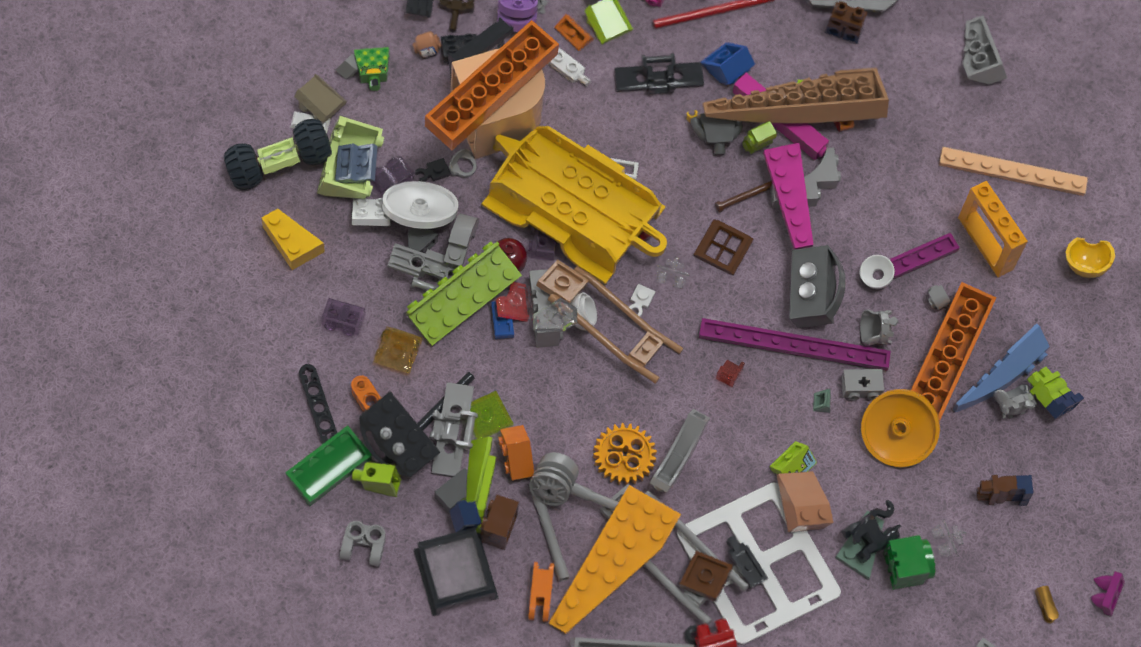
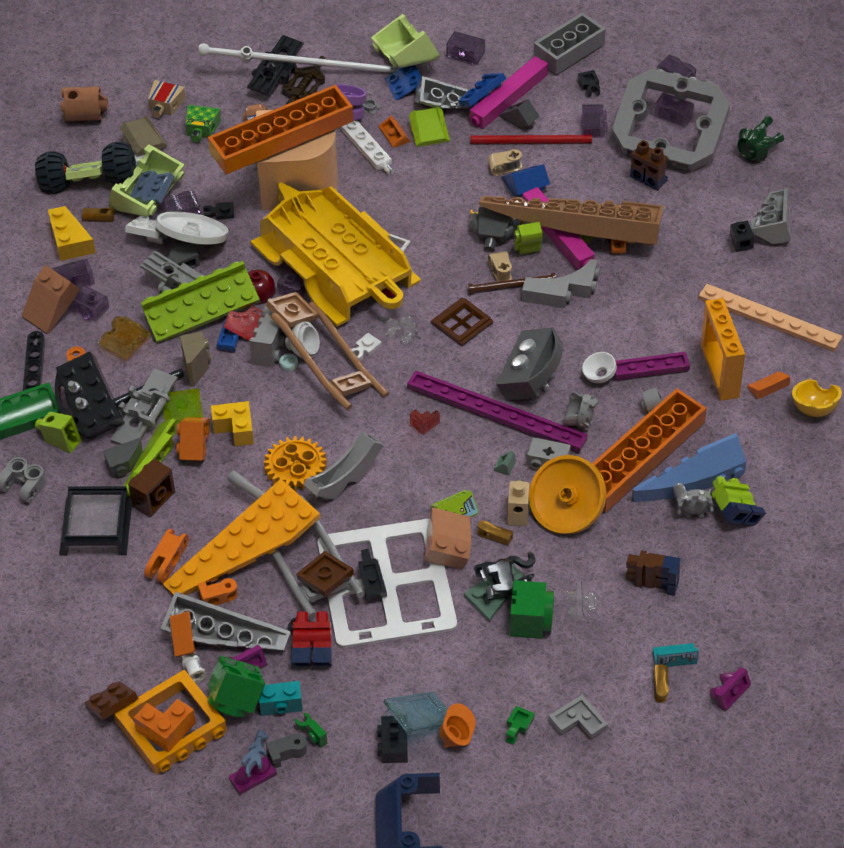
camera: 25 degrees right, 15 degrees down
light grey slope [335,54,358,79] -> none
light grey arch [444,213,479,267] -> none
light grey piece [449,149,477,178] -> none
dark blue brick [449,500,482,532] -> none
light grey wheel [529,452,579,506] -> none
light grey piece [531,493,570,582] -> none
clear slope [533,298,577,332] -> none
black piece [614,53,704,94] -> none
dark pink wing [763,143,814,250] -> none
none -> nougat slope [22,265,80,334]
none -> clear purple brick [52,258,95,289]
none -> nougat cylinder [61,86,108,122]
none -> pearl gold bar [82,207,115,222]
none -> tan torso [148,80,186,118]
none -> dark tan slope [180,331,211,387]
none -> orange leg [198,578,238,605]
none -> yellow brick [211,401,254,446]
none -> light aqua tile [279,354,298,371]
none -> pearl gold bar [477,520,514,545]
none -> tan piece [488,149,522,176]
none -> tan piece [488,251,512,282]
none -> tan torso [508,481,530,526]
none -> teal panel [653,643,699,667]
none -> black brick [730,220,754,252]
none -> orange slope [747,371,791,399]

